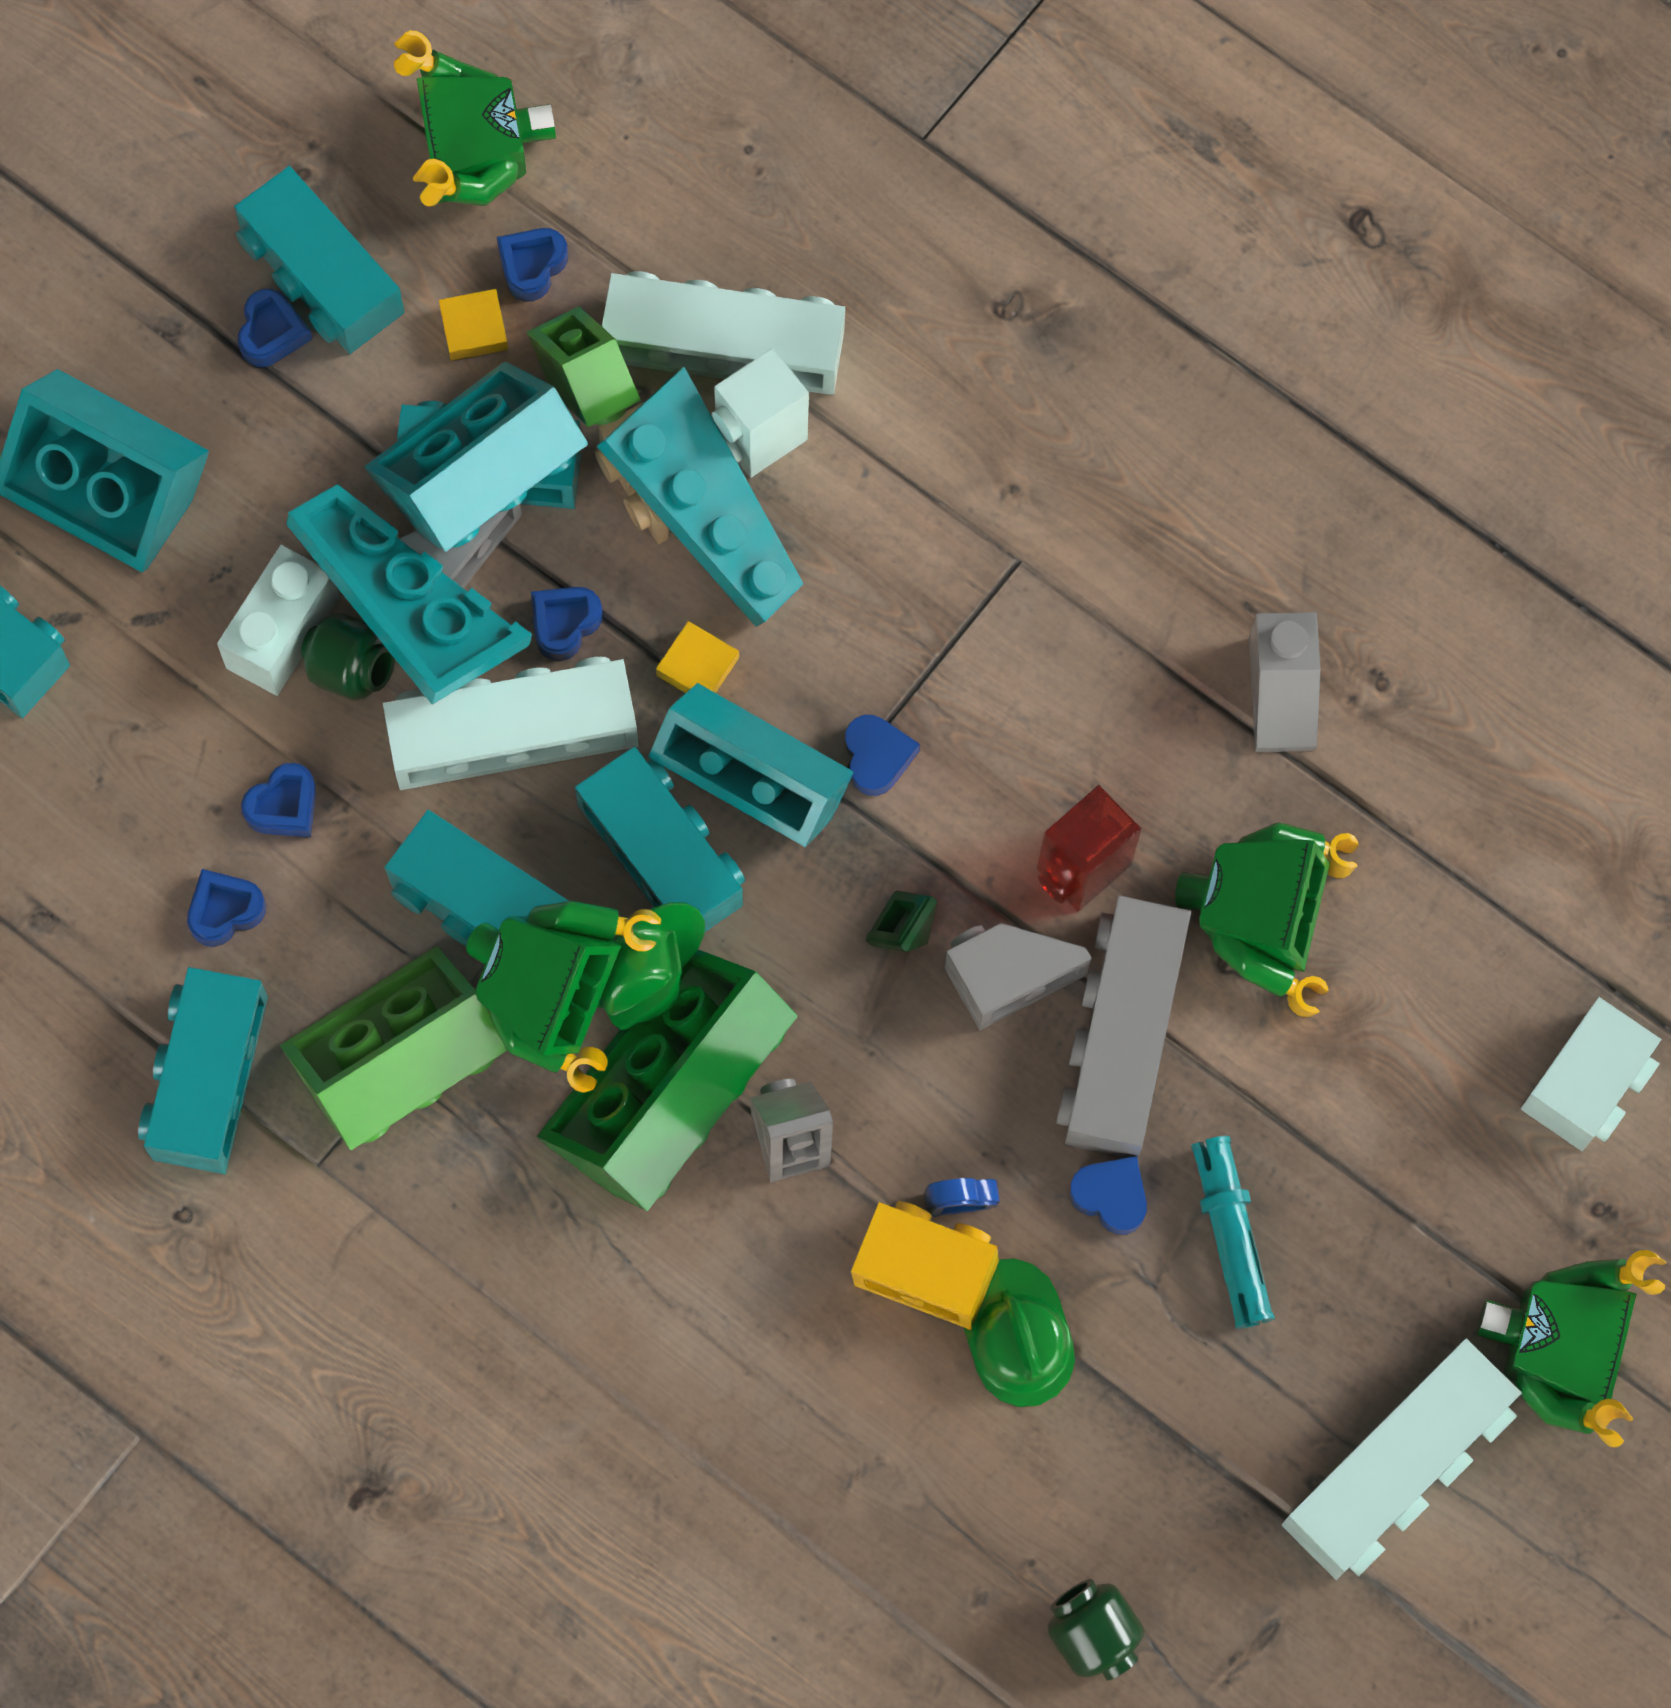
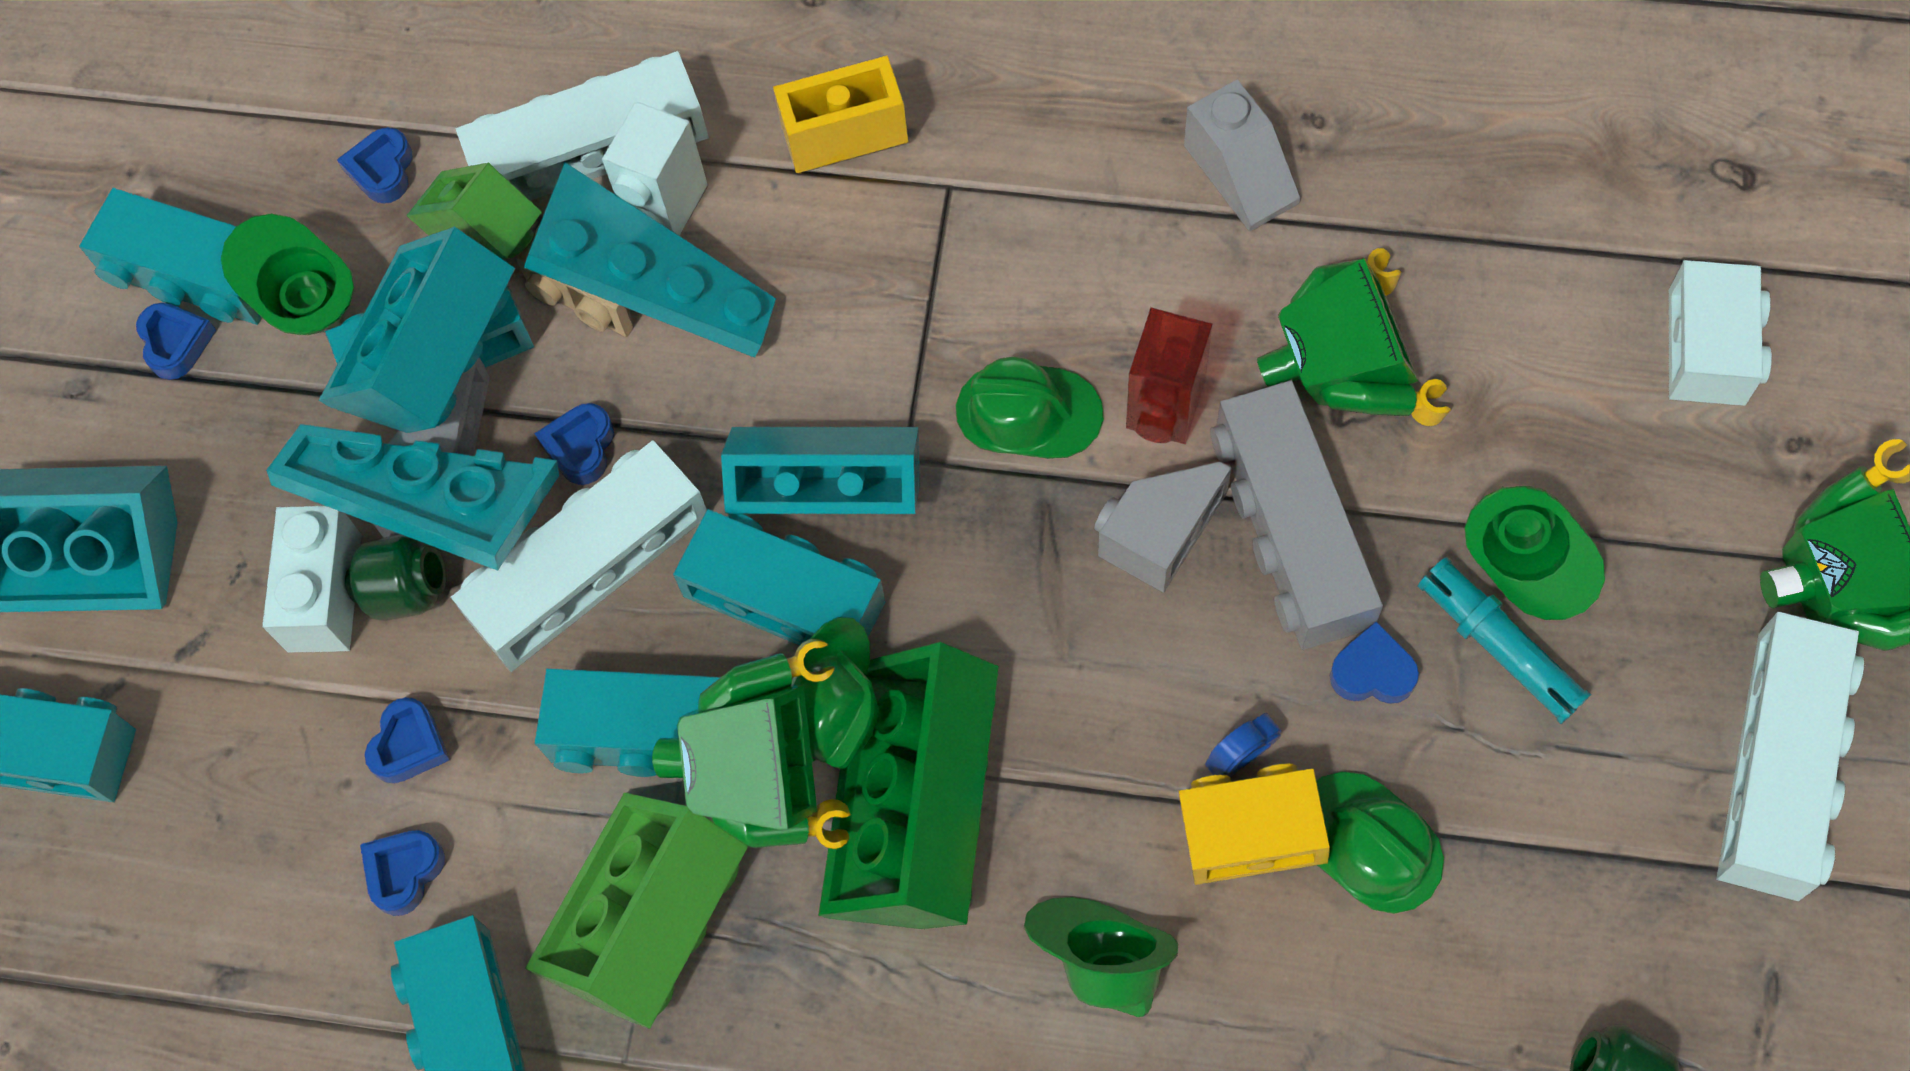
camera: 20 degrees left, 5 degrees down
green torso [393,30,556,207] -> none
yellow tile [438,289,508,361] -> none
yellow tile [656,621,739,693] -> none
light grey slope [750,1079,833,1183] -> none
blue tile [845,714,920,796] -> none
dark green slope [865,890,937,952] -> none
none -> green piece [221,213,355,336]
none -> yellow brick [773,55,908,173]
none -> green piece [956,356,1104,459]
none -> green piece [1024,897,1178,1017]
none -> green piece [1464,486,1605,620]

